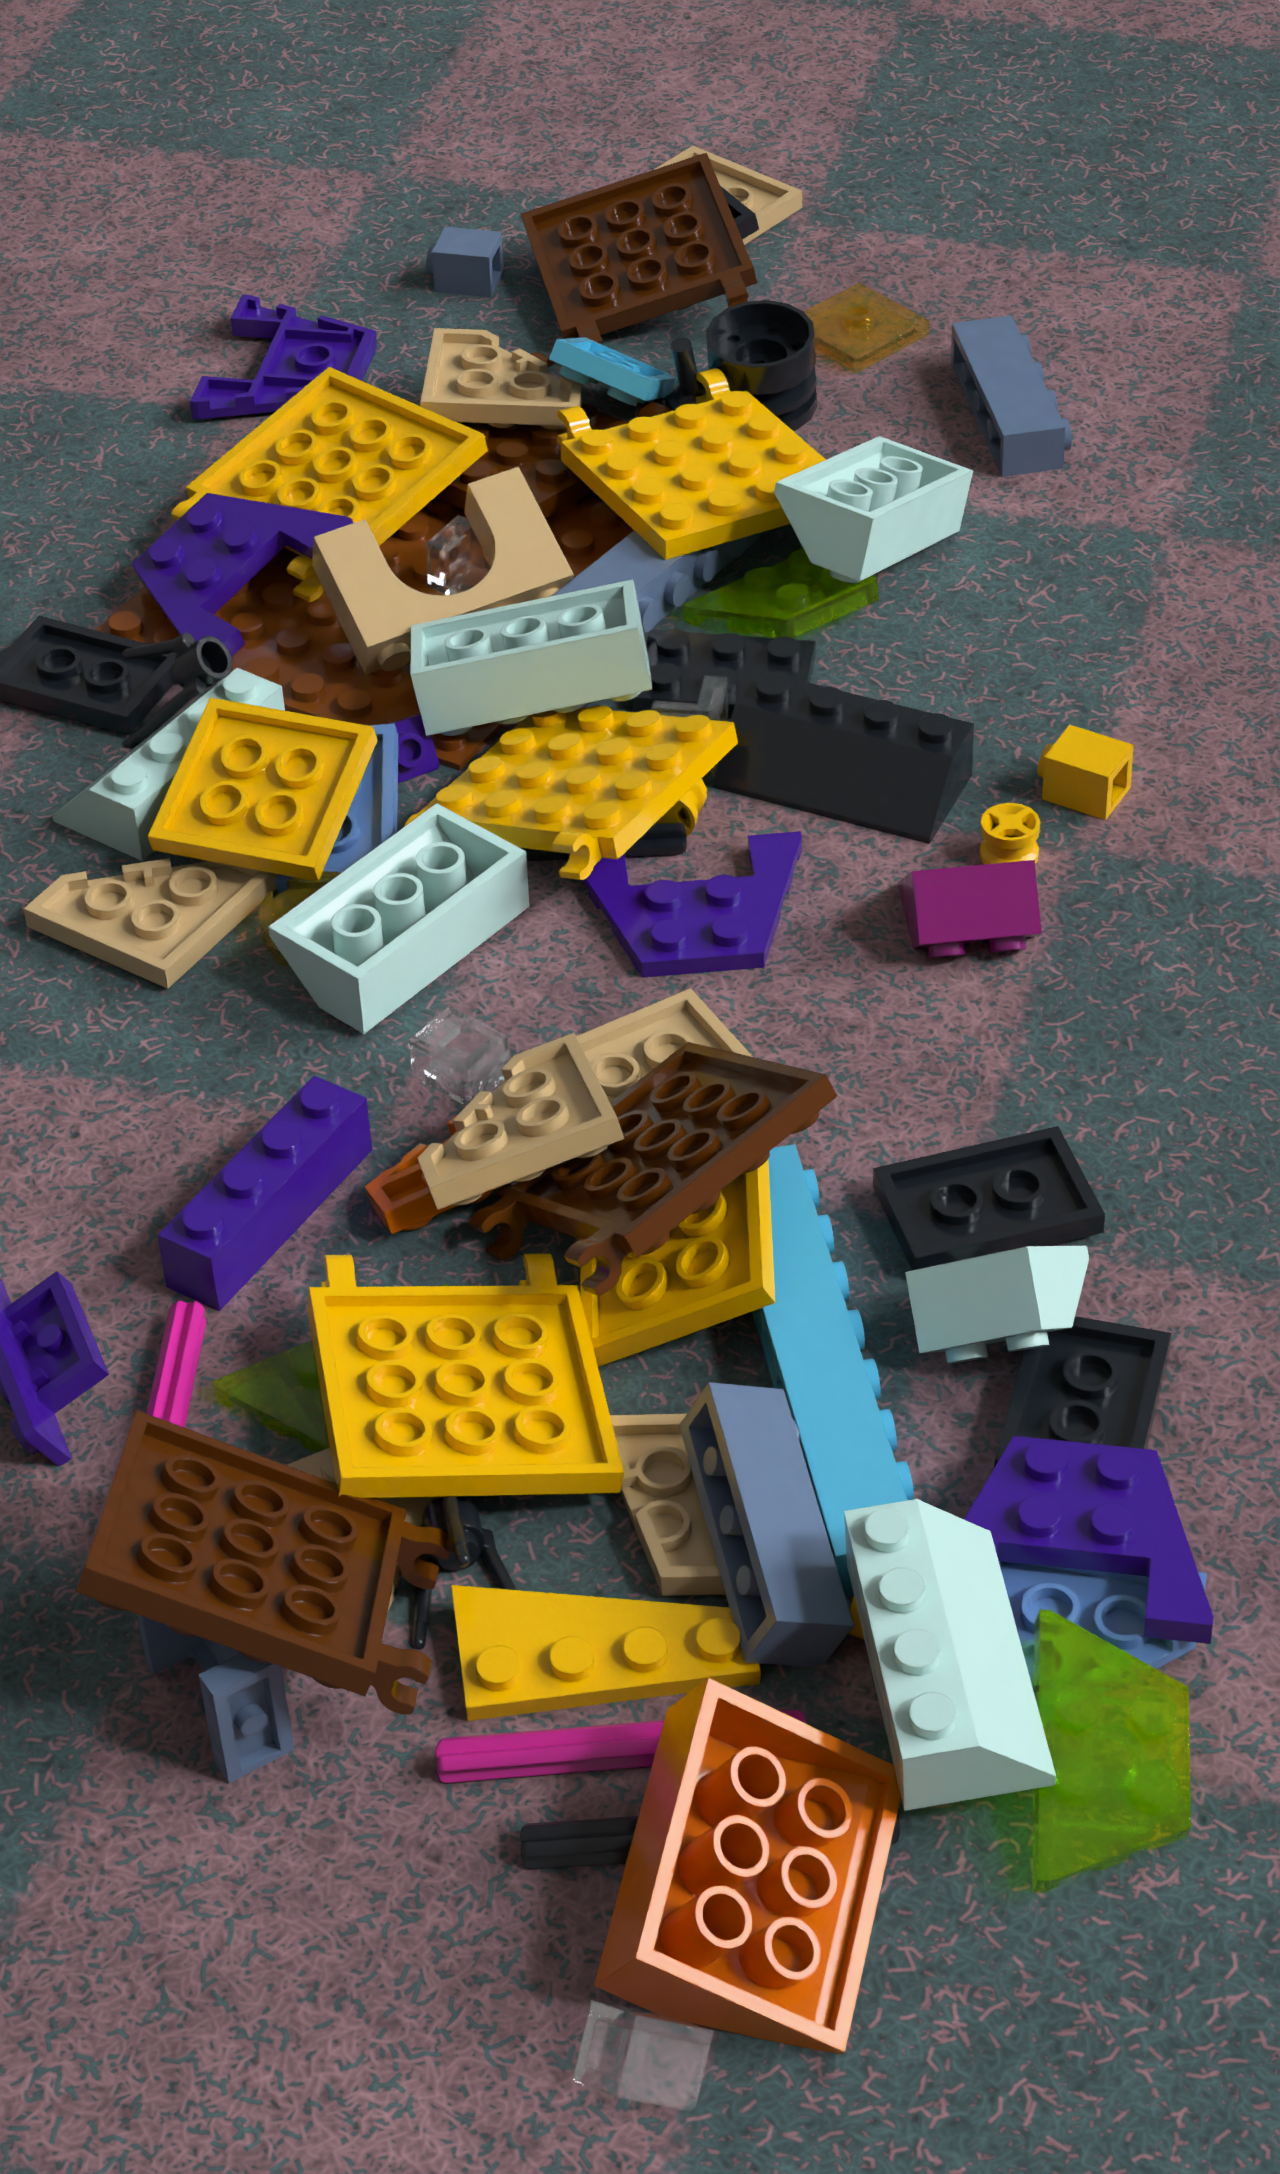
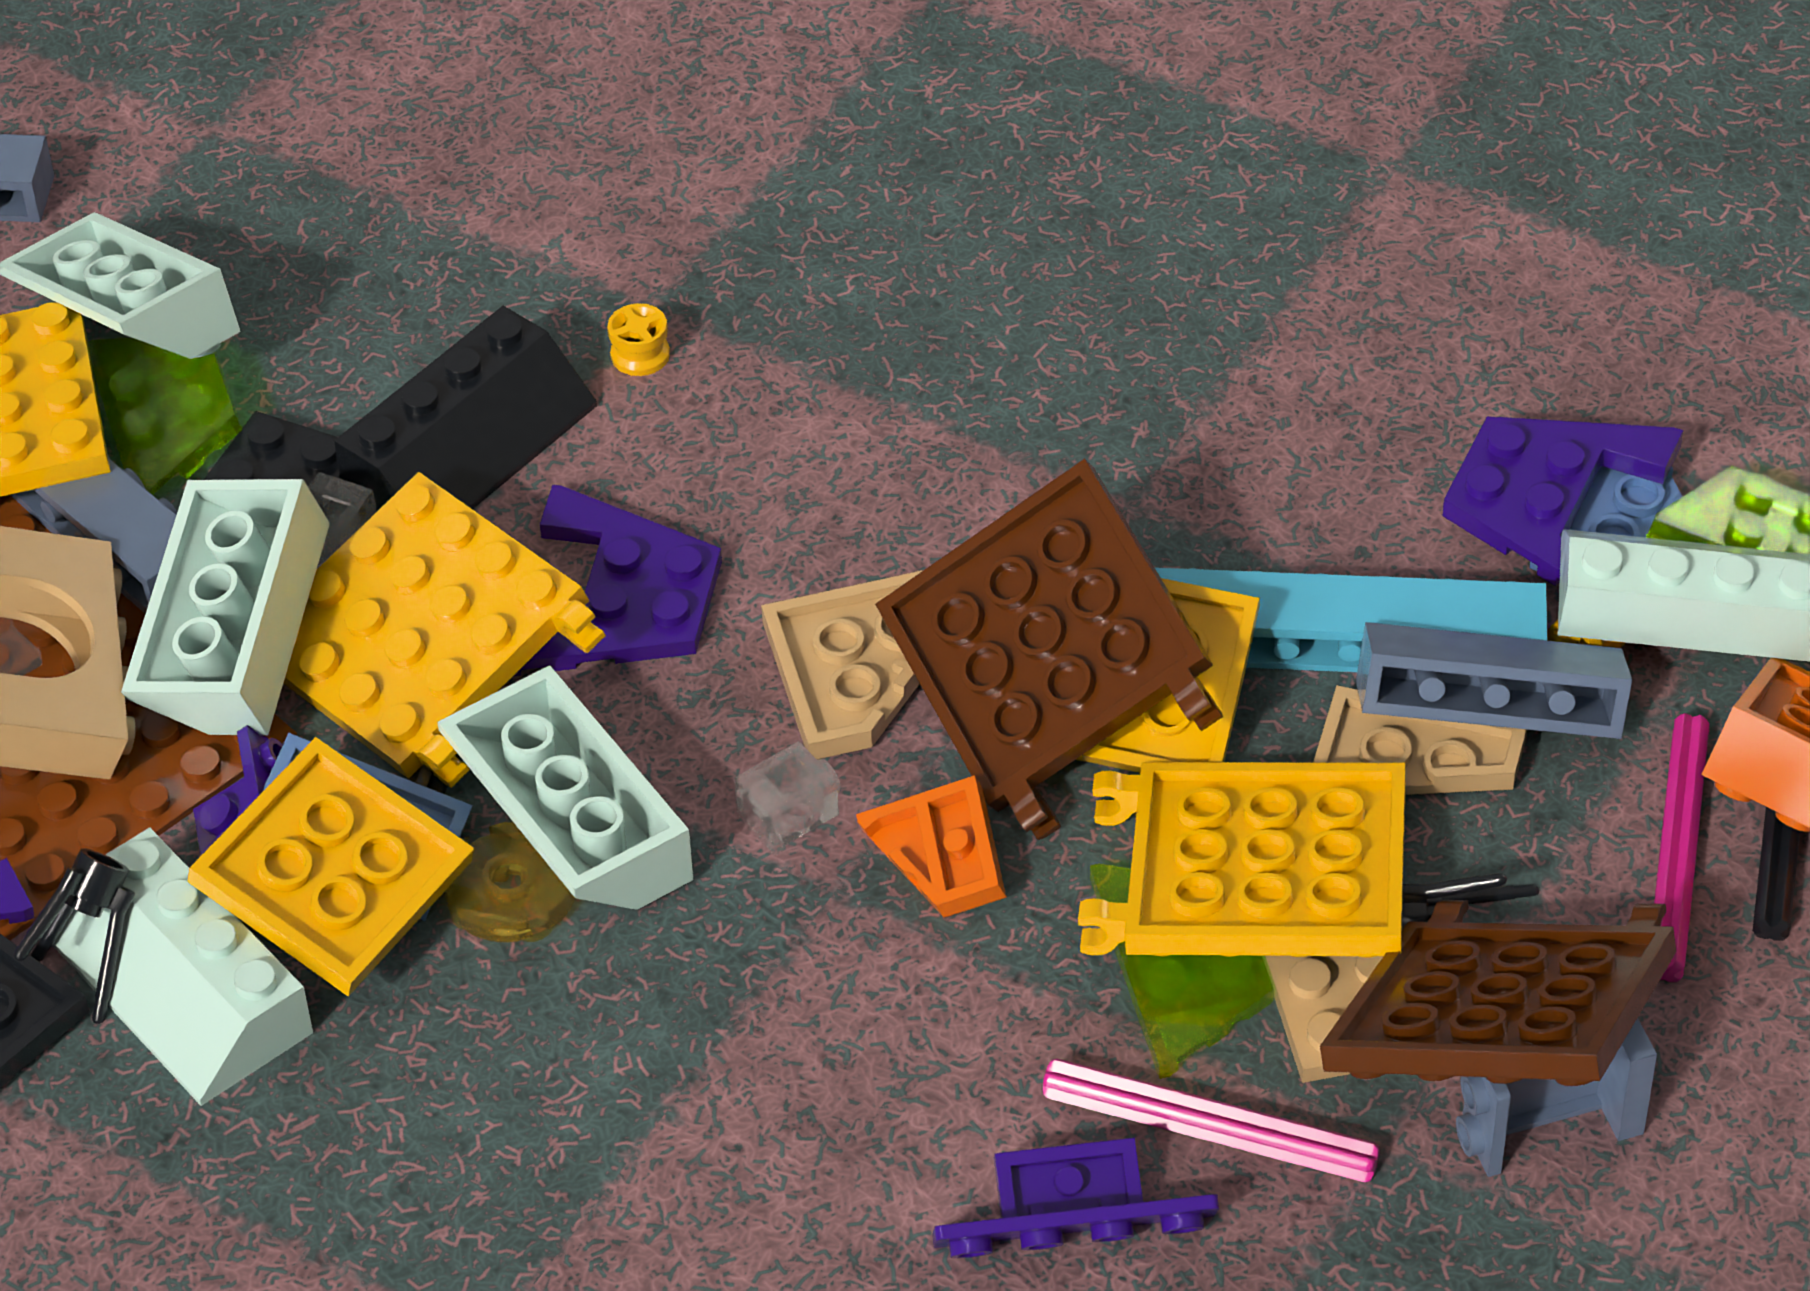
camera: 75 degrees left, 5 degrees up
tan plate [23,858,278,989] -> none
dark purple brick [157,1076,373,1311] -> none
tan plate [417,1033,624,1210] -> none
yellow wing [451,1585,761,1721] -> none
black plate [873,1126,1105,1270] -> none
magenta slope [898,860,1042,958] -> none
light aqua slope [905,1246,1089,1364] -> none
black plate [994,1316,1172,1468] -> none
yellow brick [1037,725,1134,820] -> none

